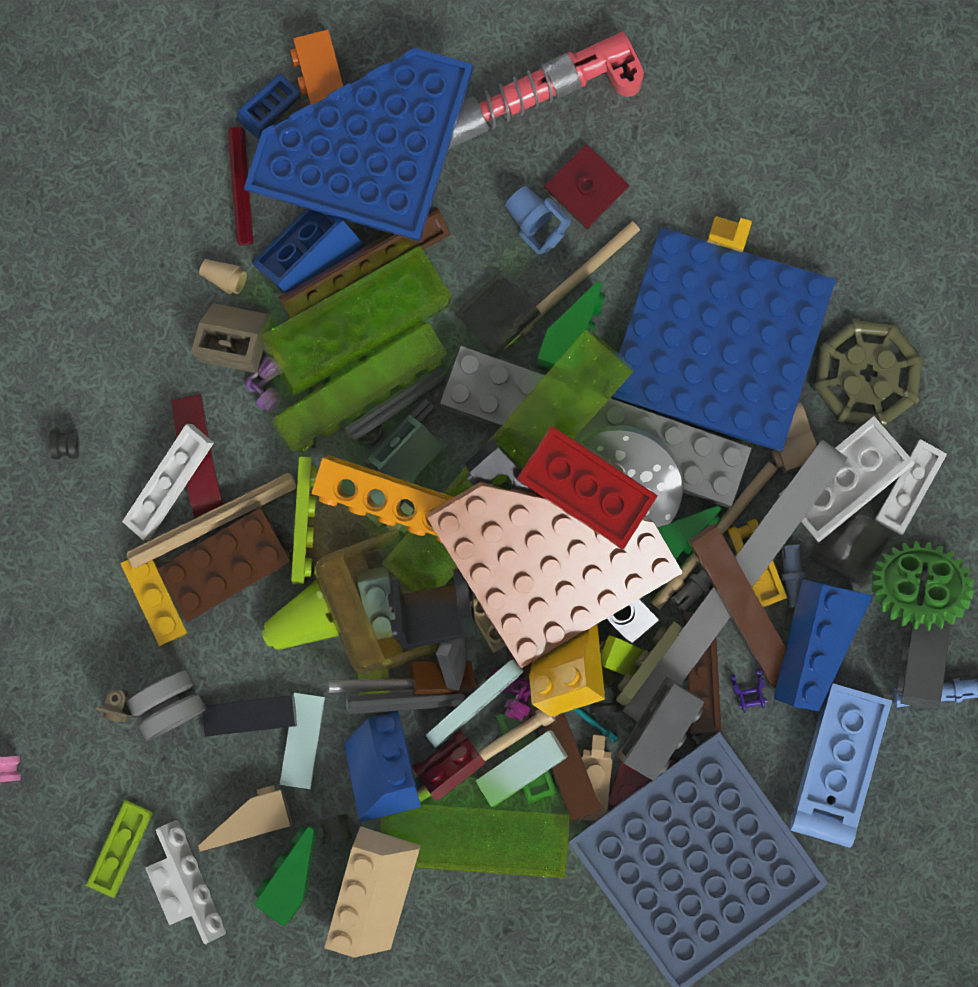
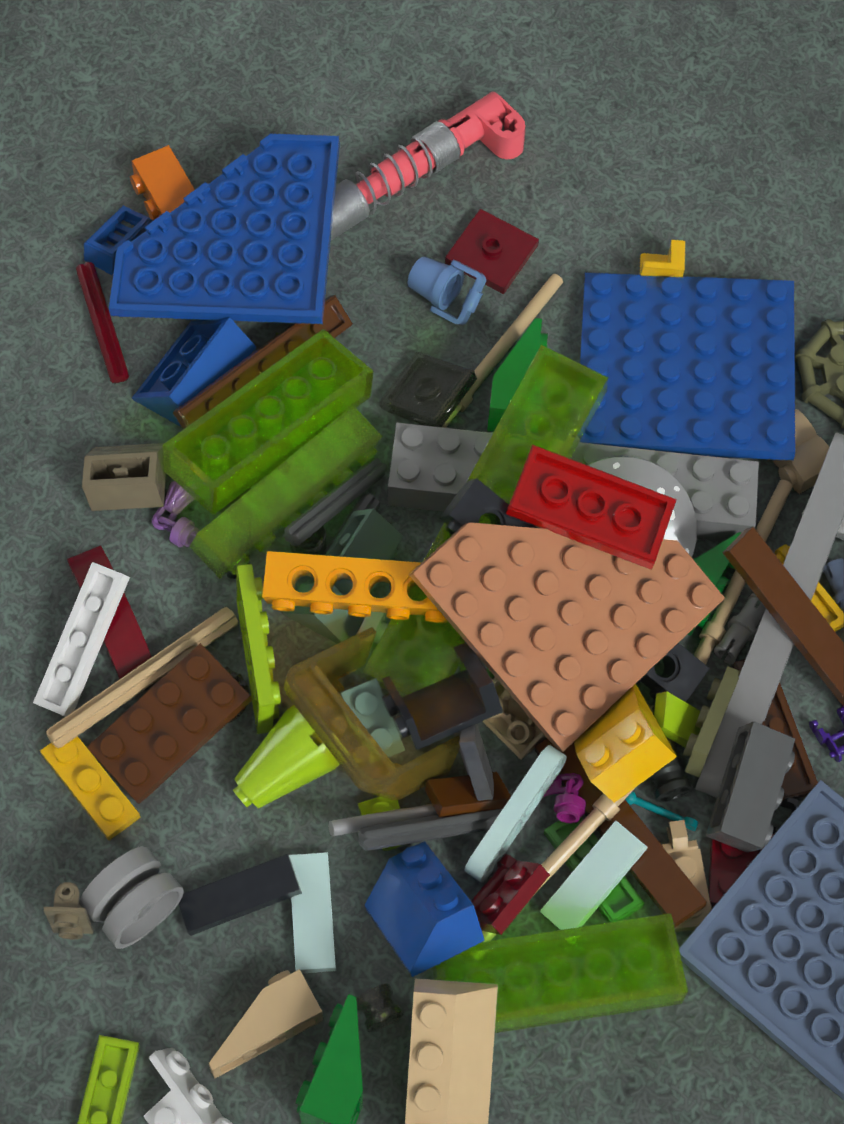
camera: 20 degrees left, 20 degrees down
tan cone [199,259,247,294] -> none

